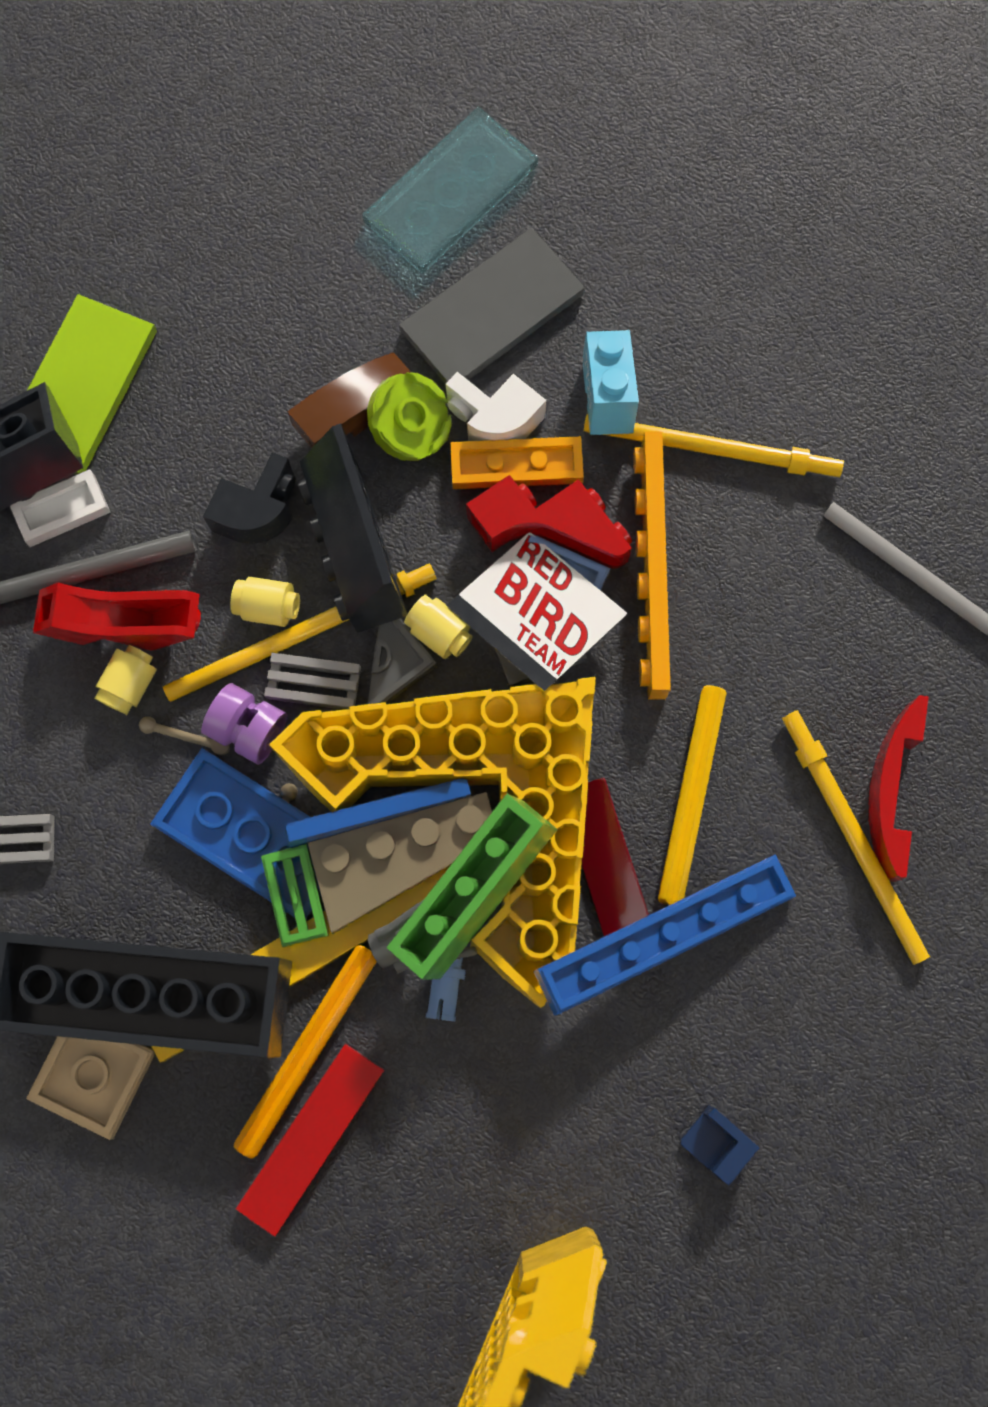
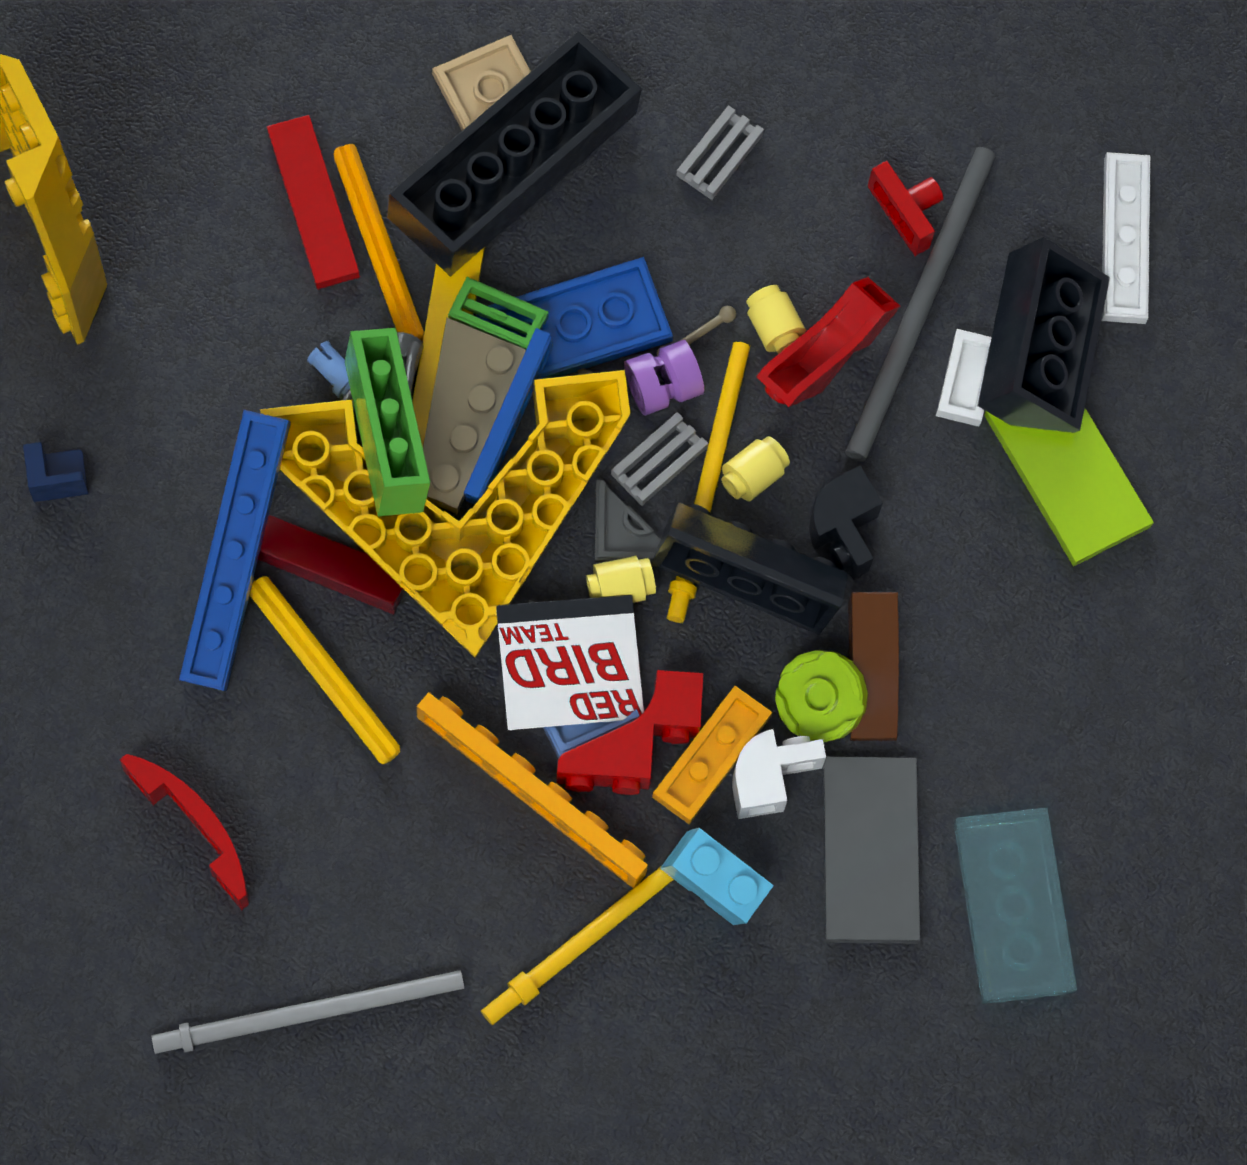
camera: 120 degrees right, 5 degrees down
yellow bar [782,710,930,965] -> none

